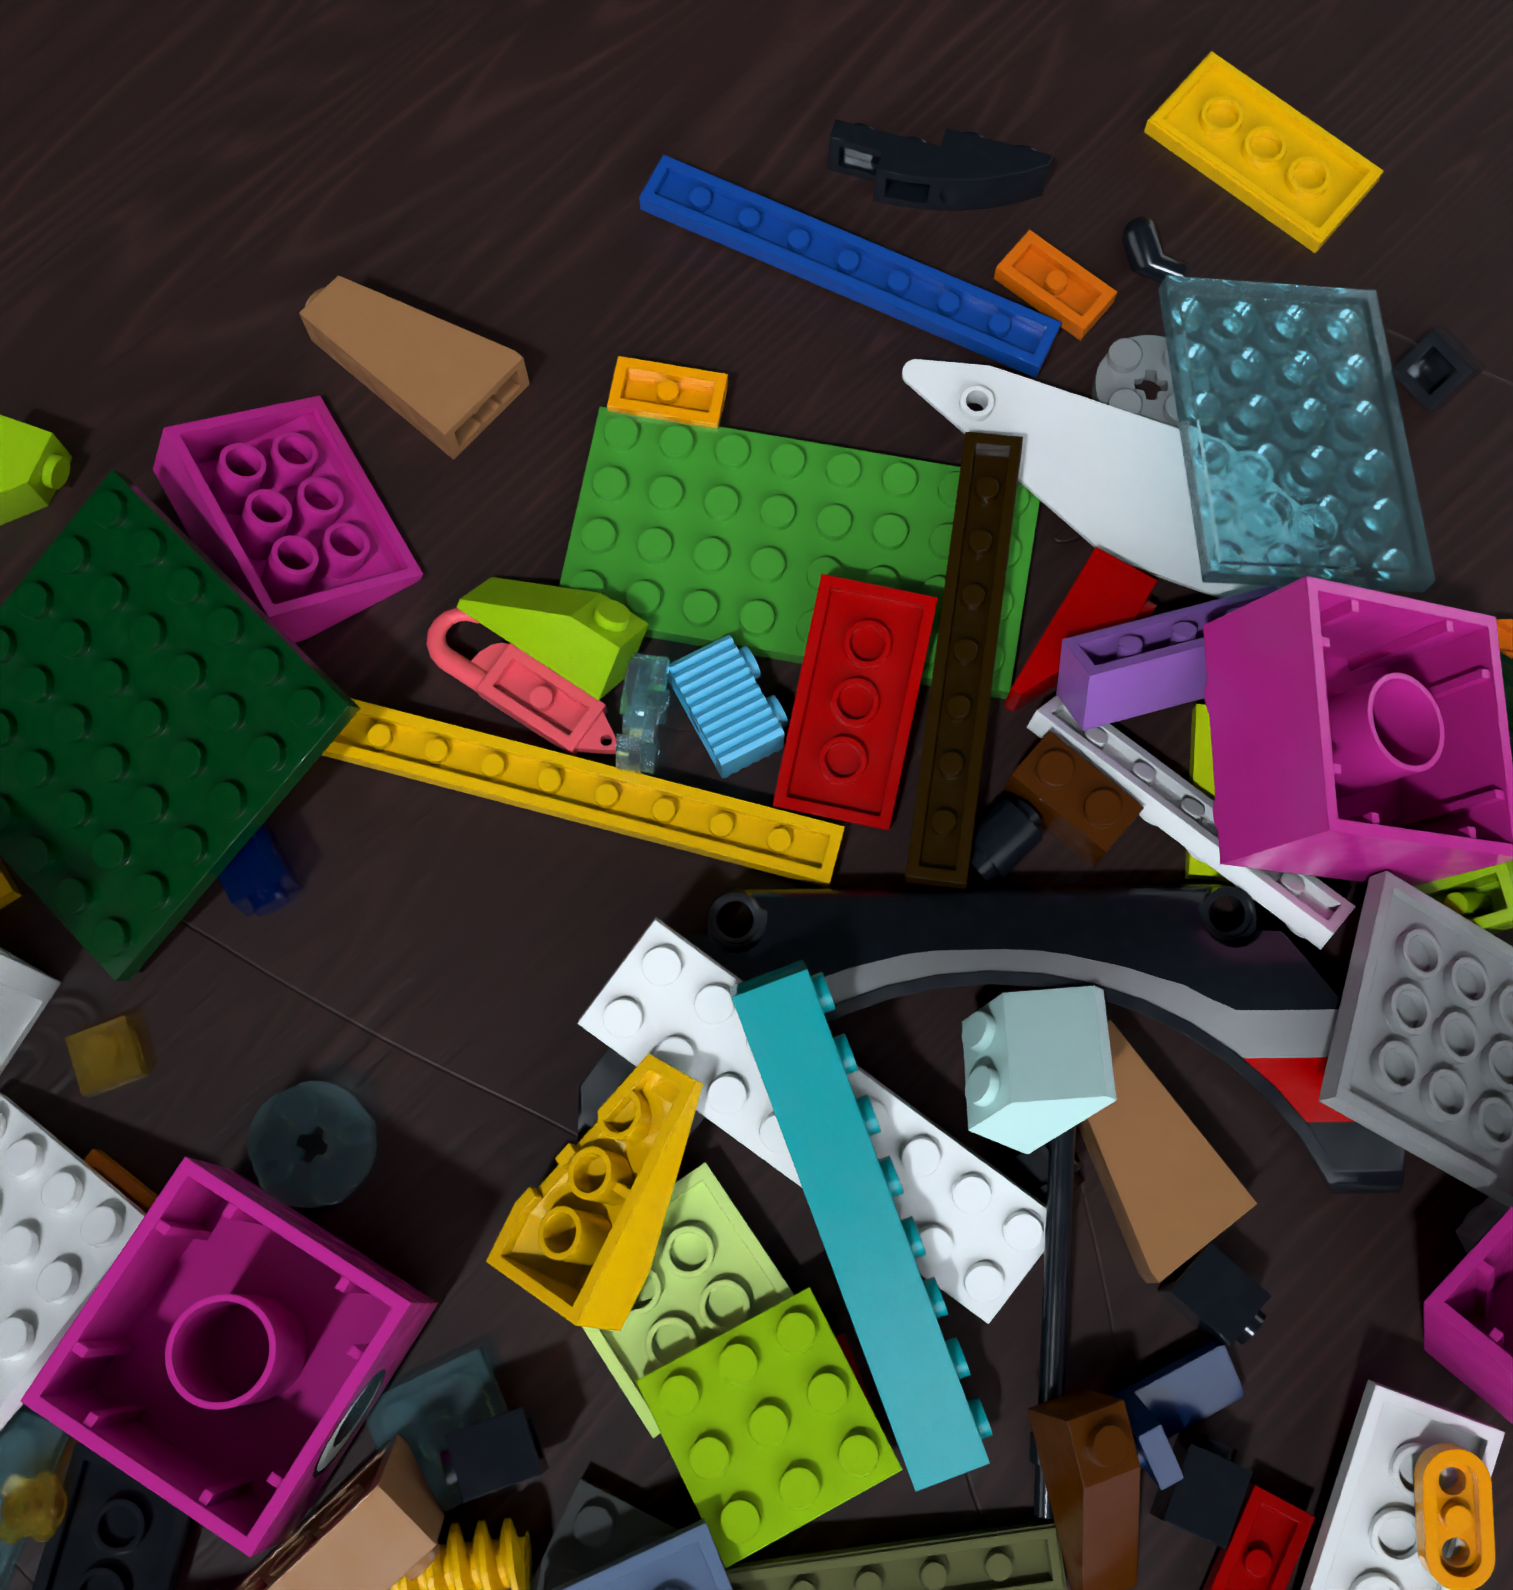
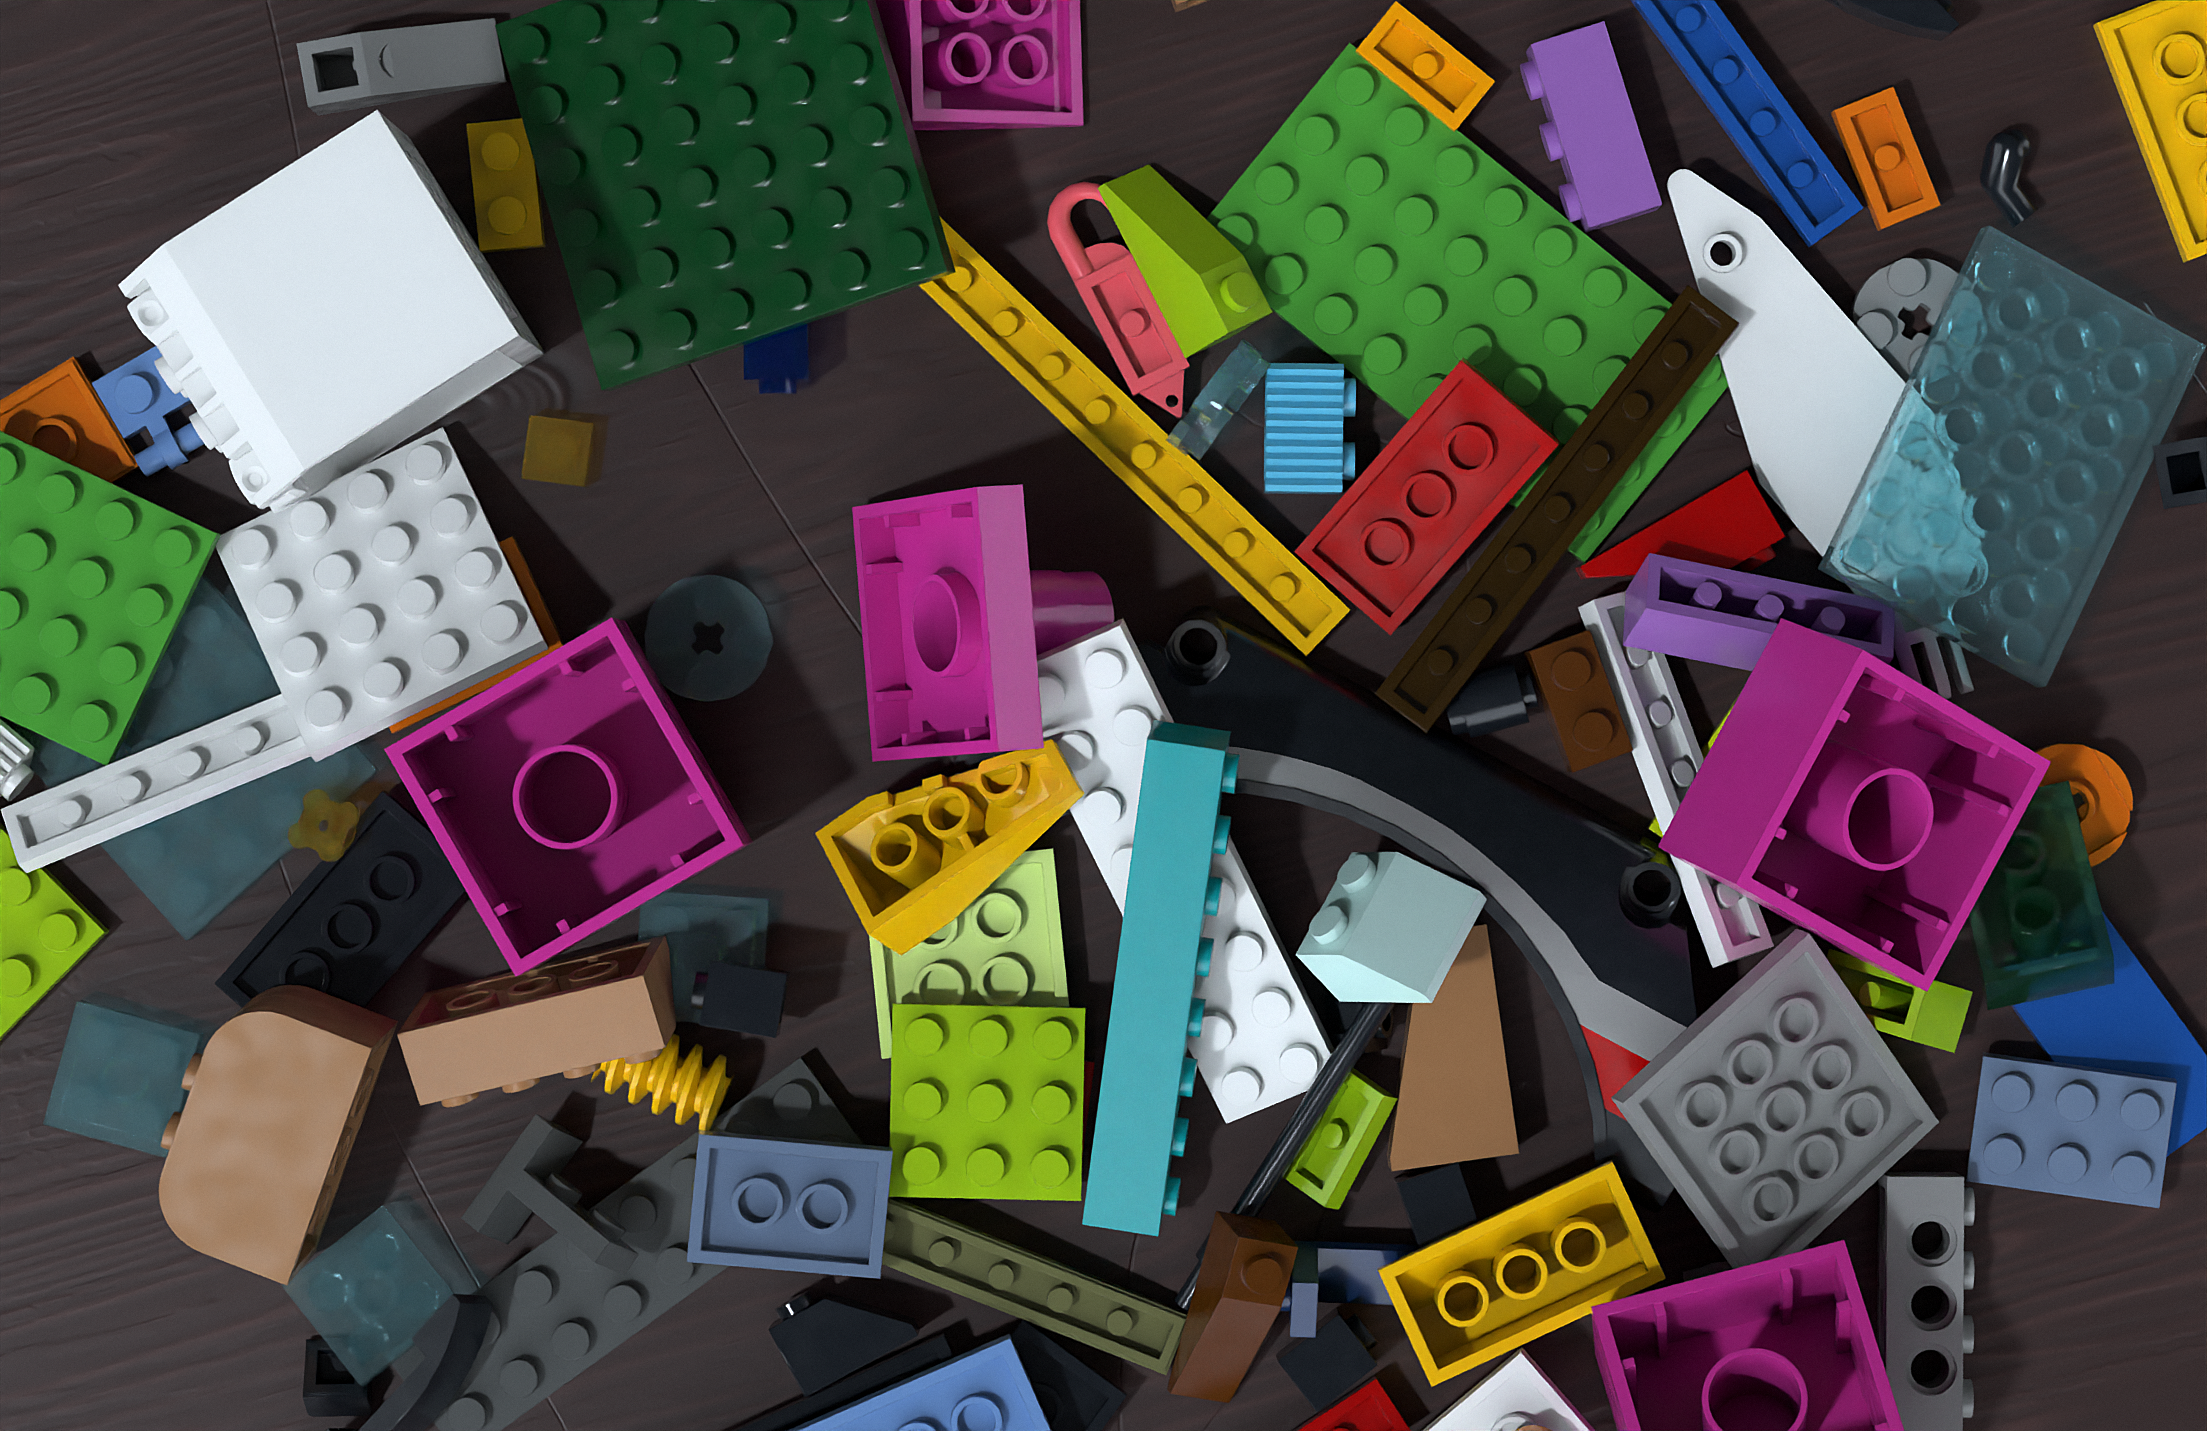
camera: 30 degrees right, 15 degrees up
none -> dark pink piece [852,484,1114,762]
none -> lime plate [1283,1068,1398,1210]
none -> yellow slope [1377,1161,1666,1387]
none -> medium lavender brick [1520,21,1662,233]

